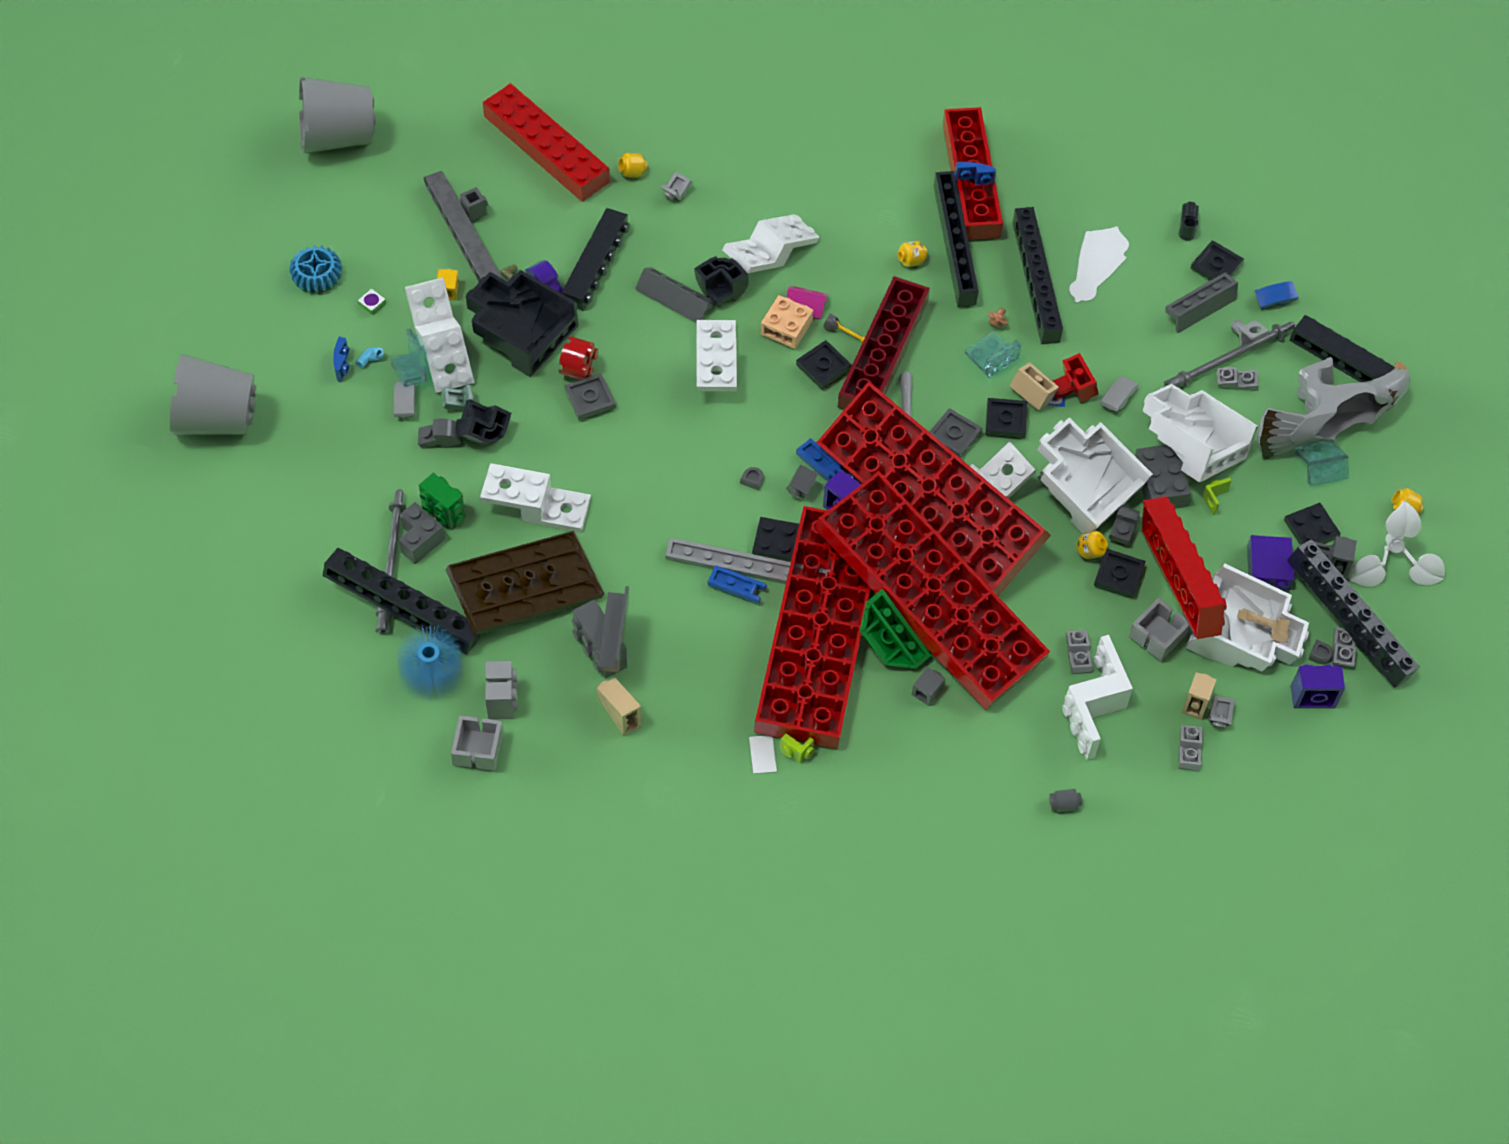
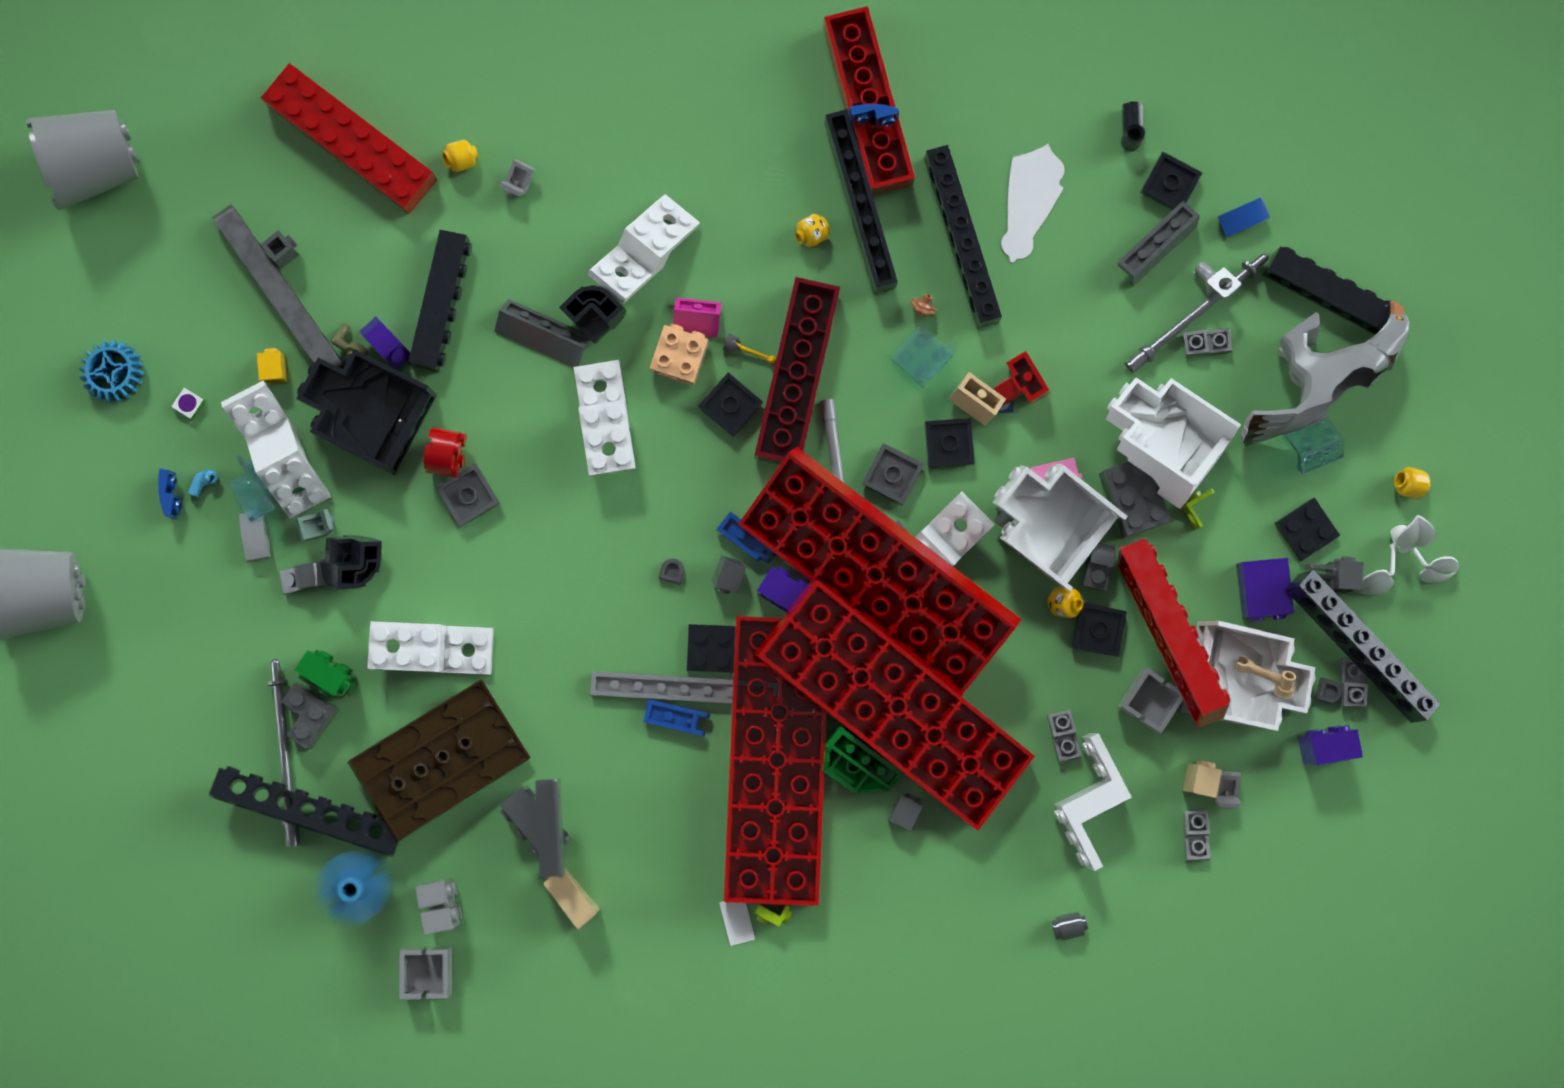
camera: 15 degrees left, 25 degrees up
light grey slope [1100,376,1139,412] -> none

